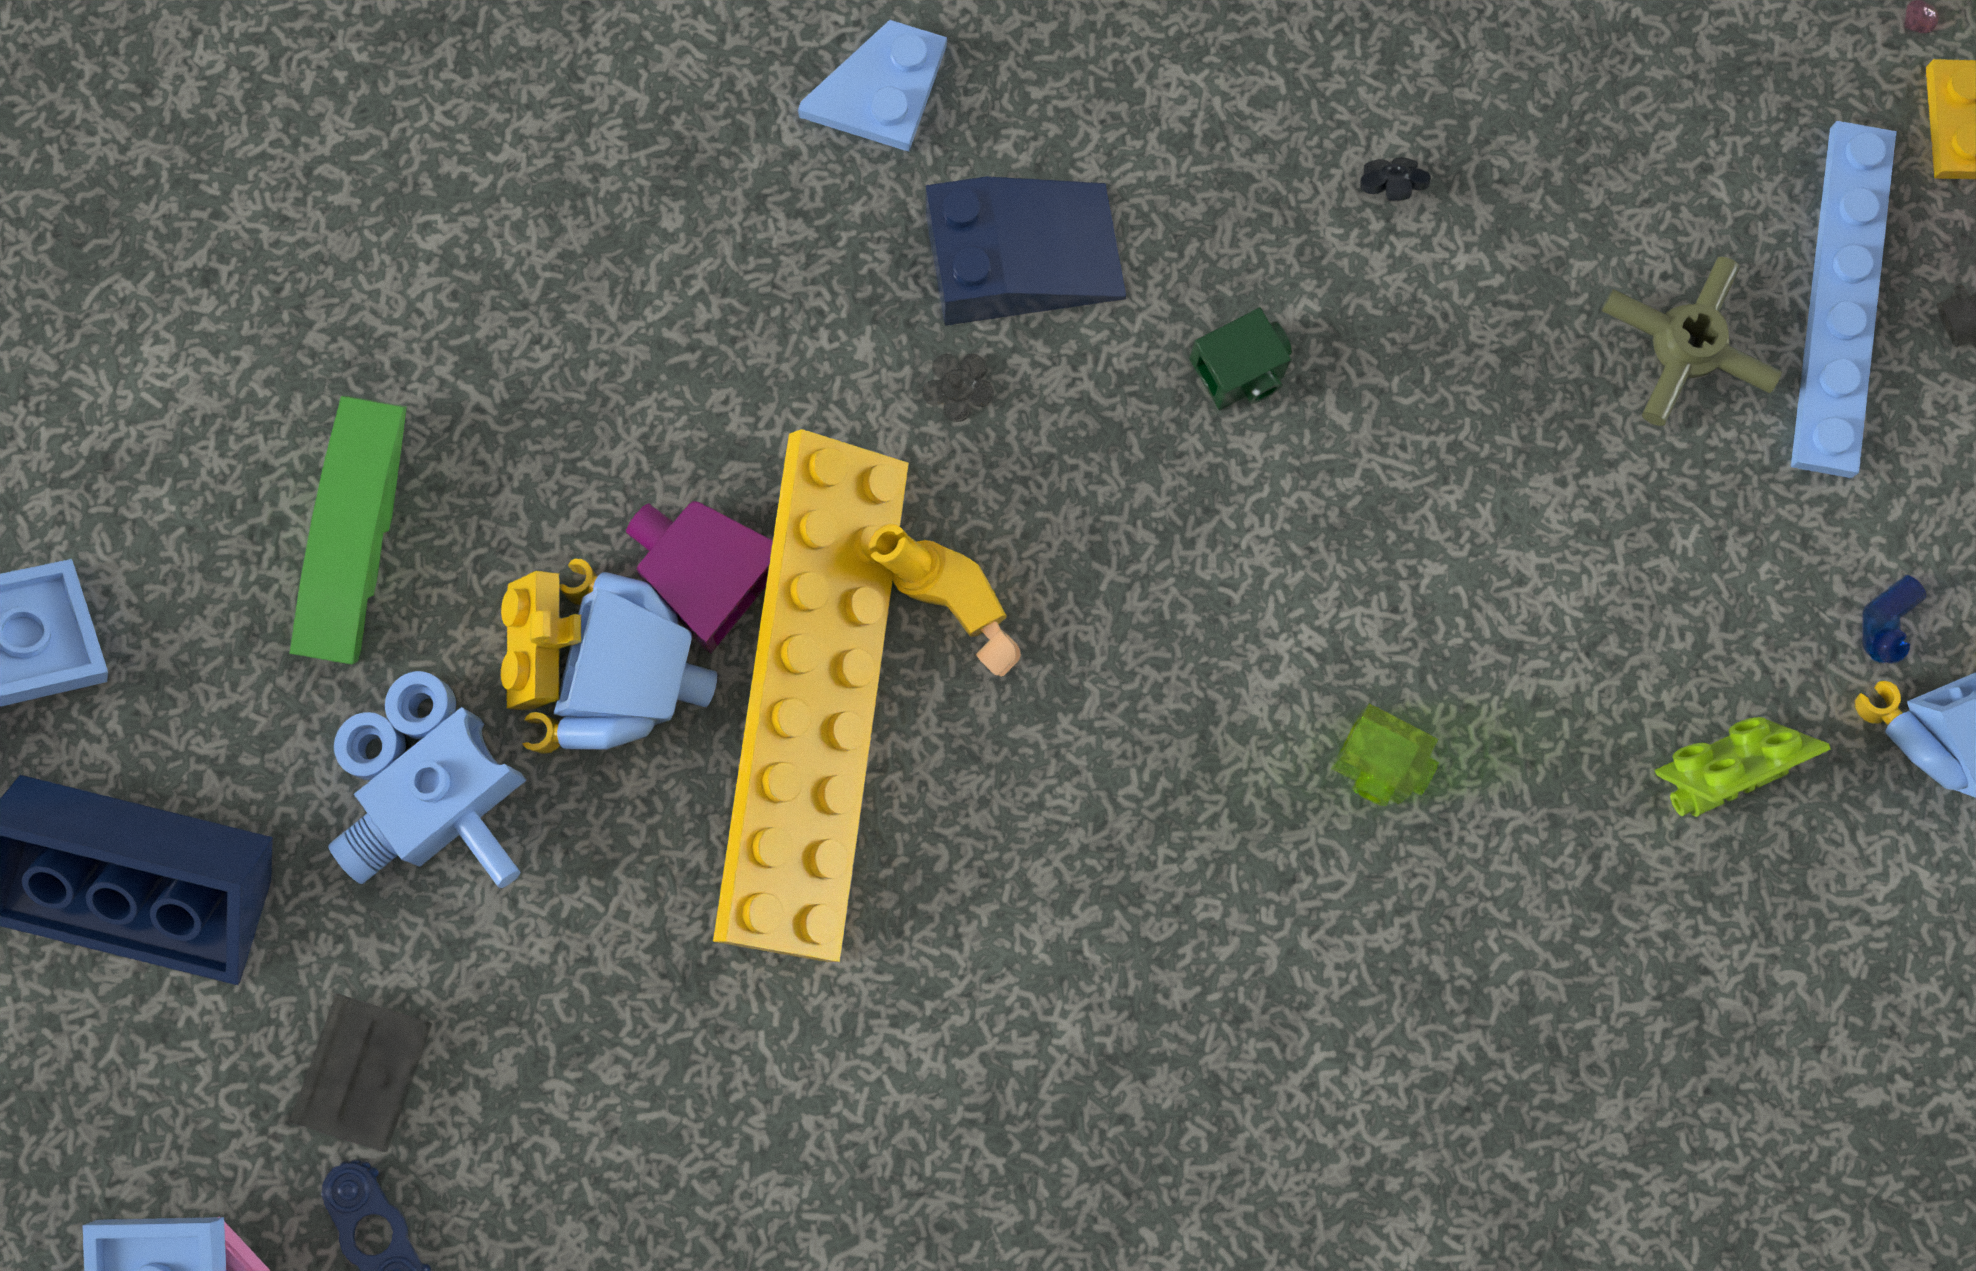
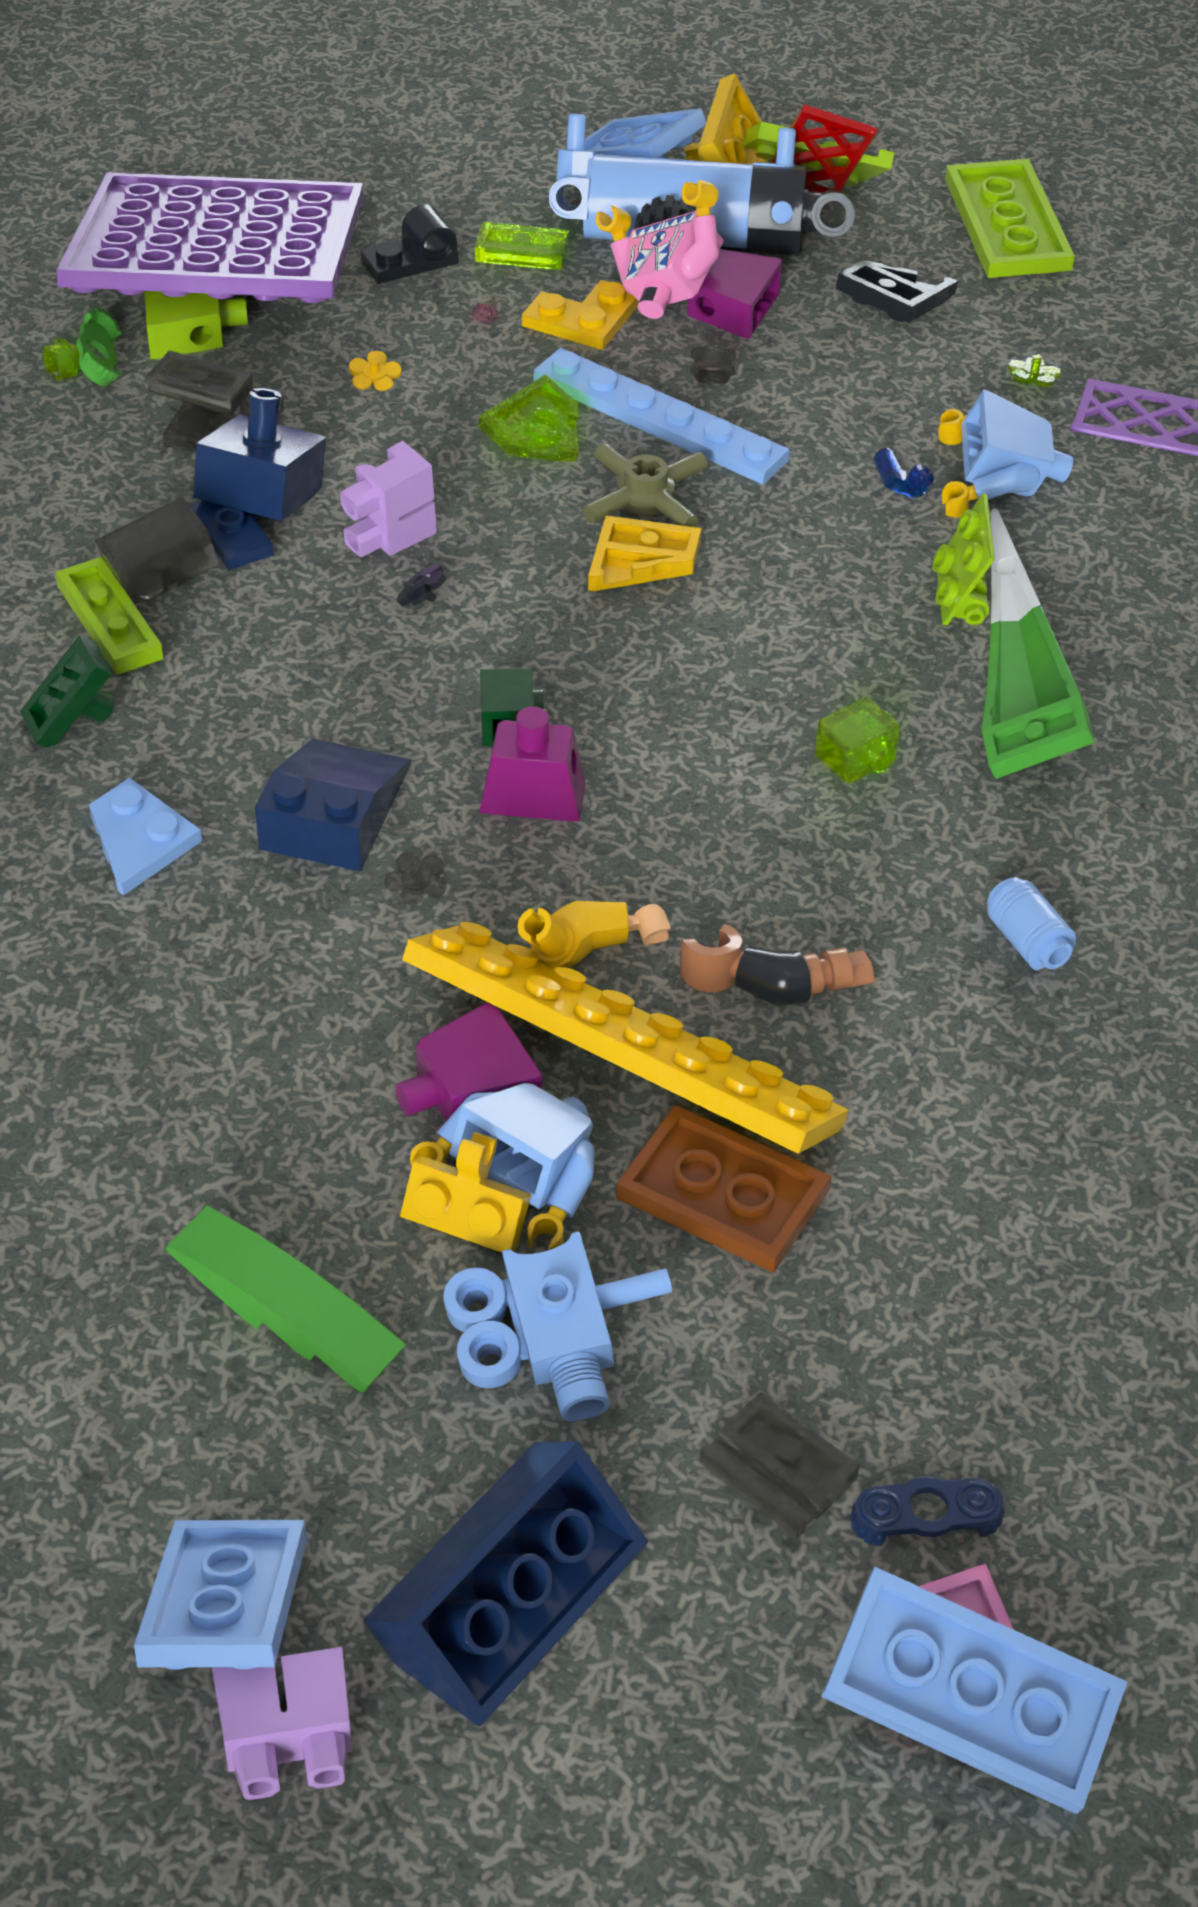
camera: 60 degrees left, 30 degrees down
none -> lavender hips [340,441,437,557]
none -> clear neon green plate [477,374,579,461]
none -> magenta torso [479,706,585,822]
none -> yellow wing [588,515,702,591]
none -> dark orange plate [616,1105,831,1273]
none -> nougat piece [680,924,876,1005]
none -> bright green plate [981,508,1095,779]
none -> light blue head [987,877,1076,970]

